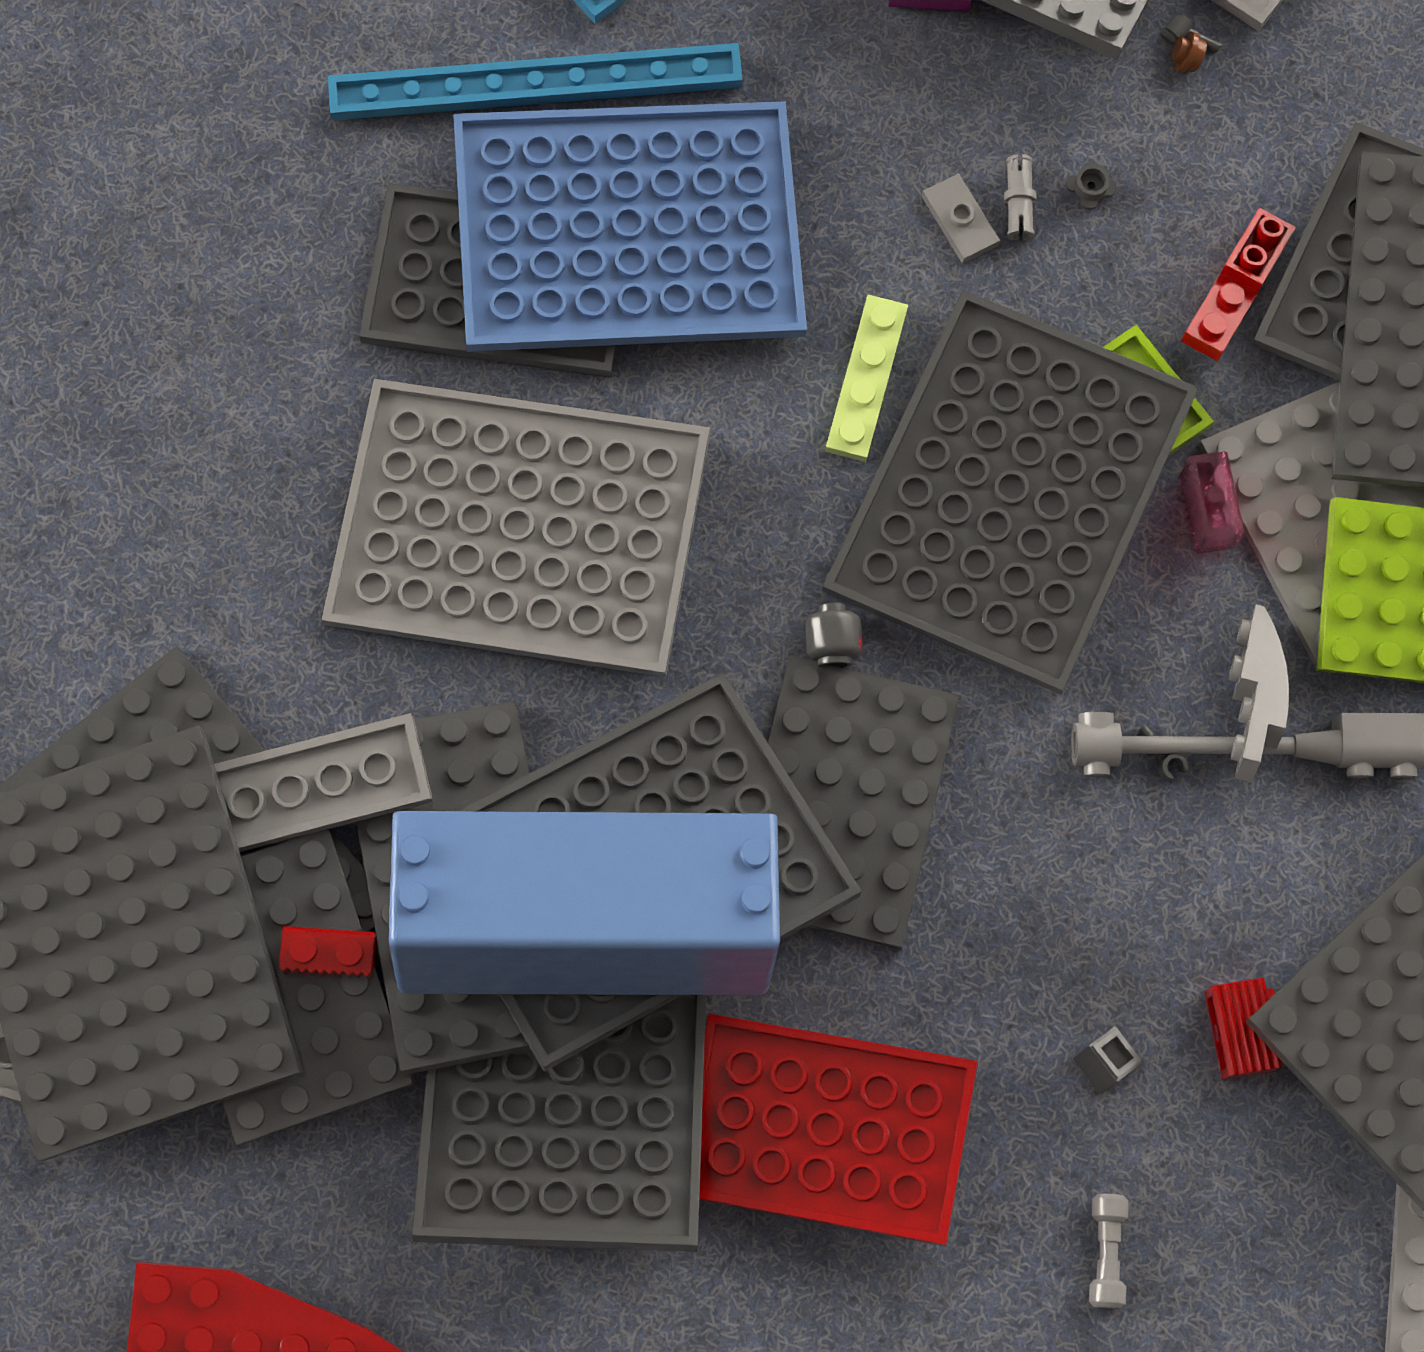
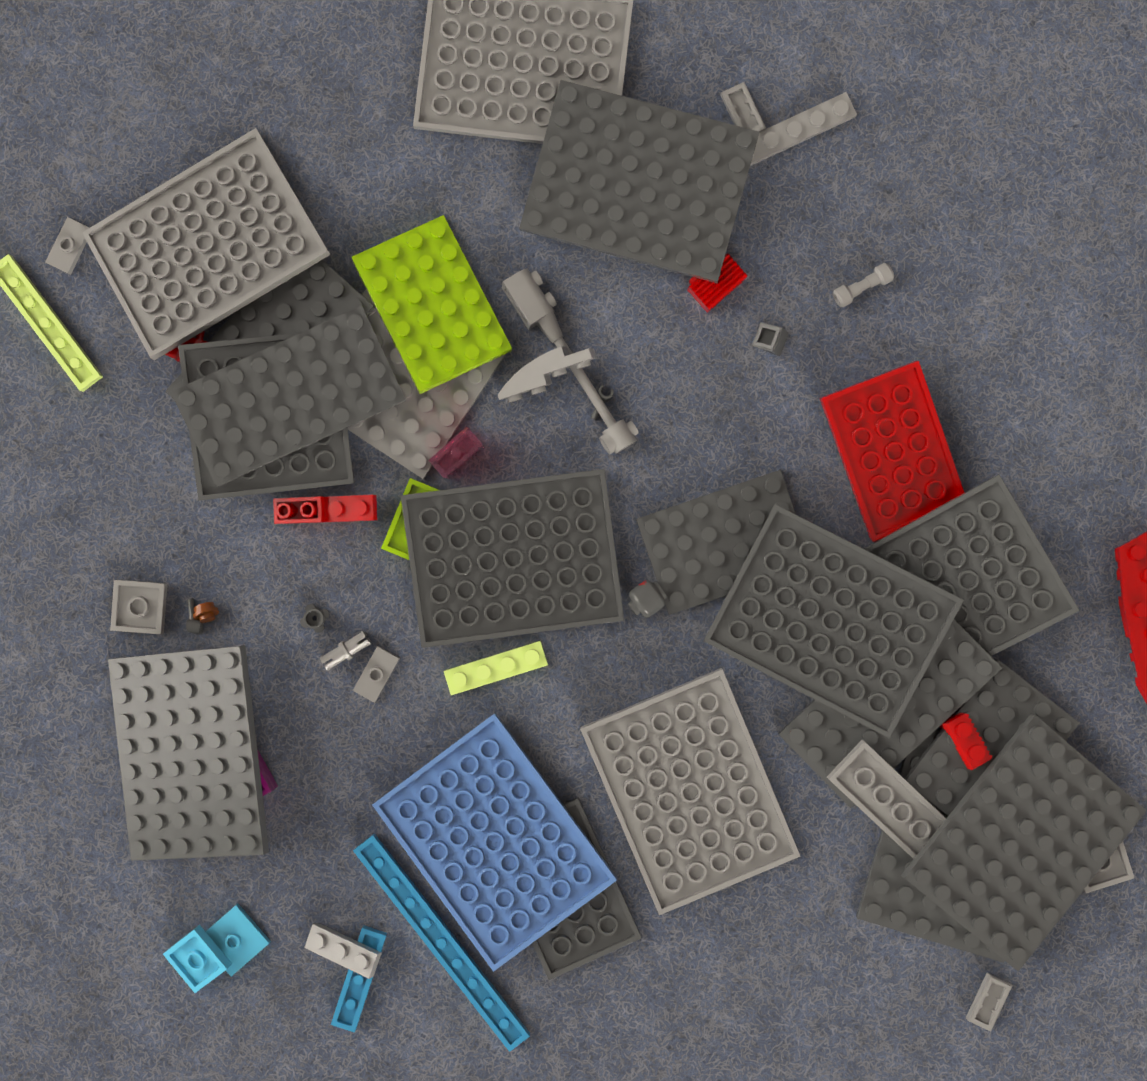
camera: 120 degrees left, 15 degrees up
medium blue container [388,811,780,995] -> none

